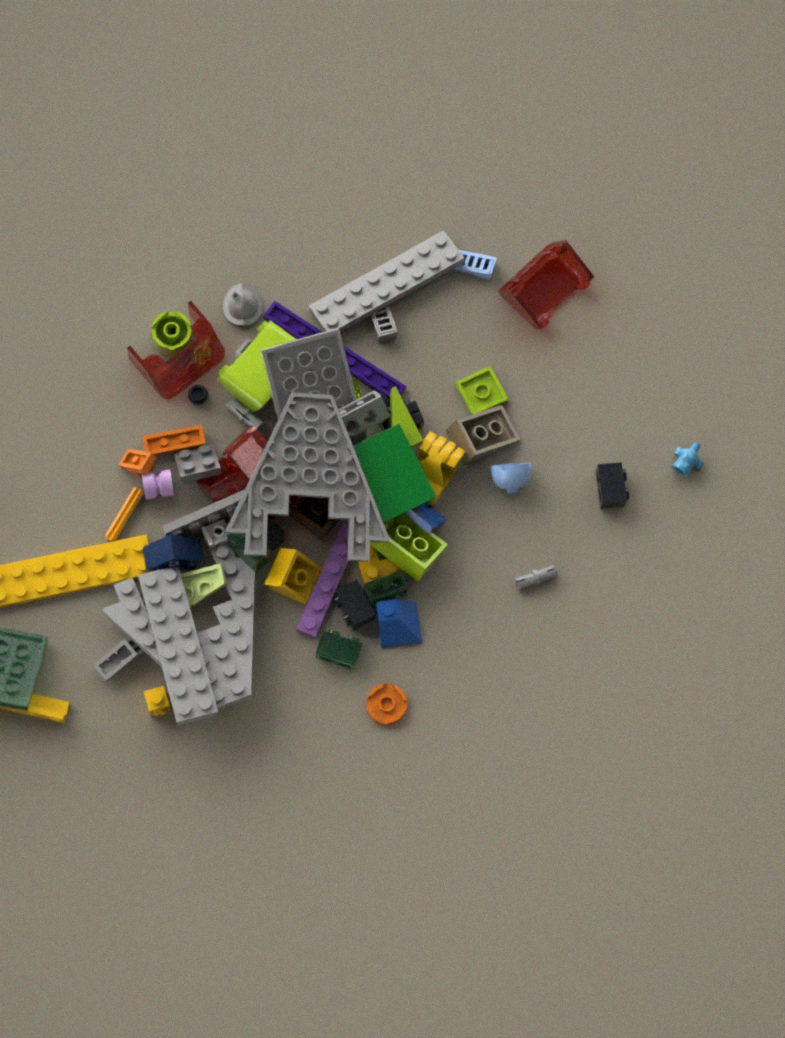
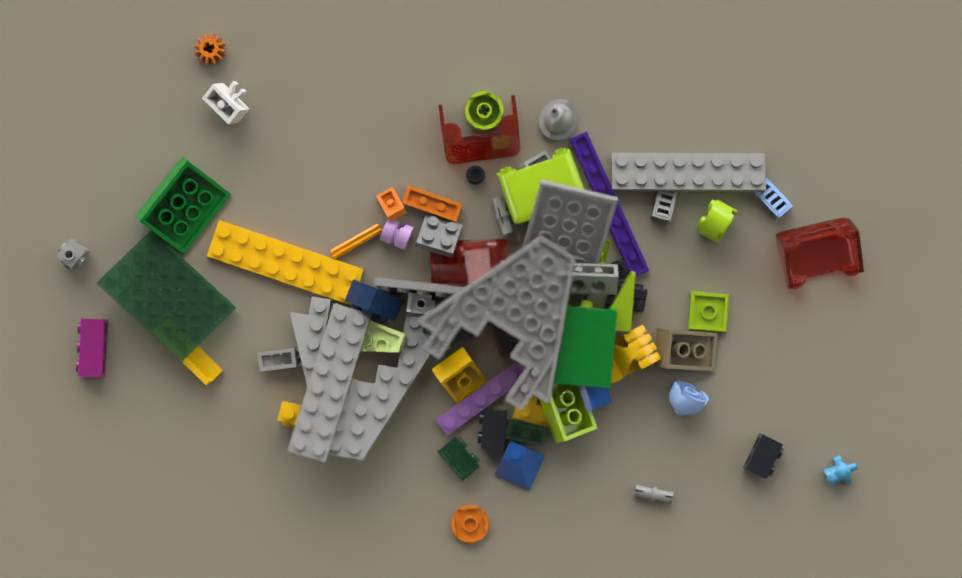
camera: 40 degrees right, 15 degrees up
none -> lime brick [697,199,738,244]

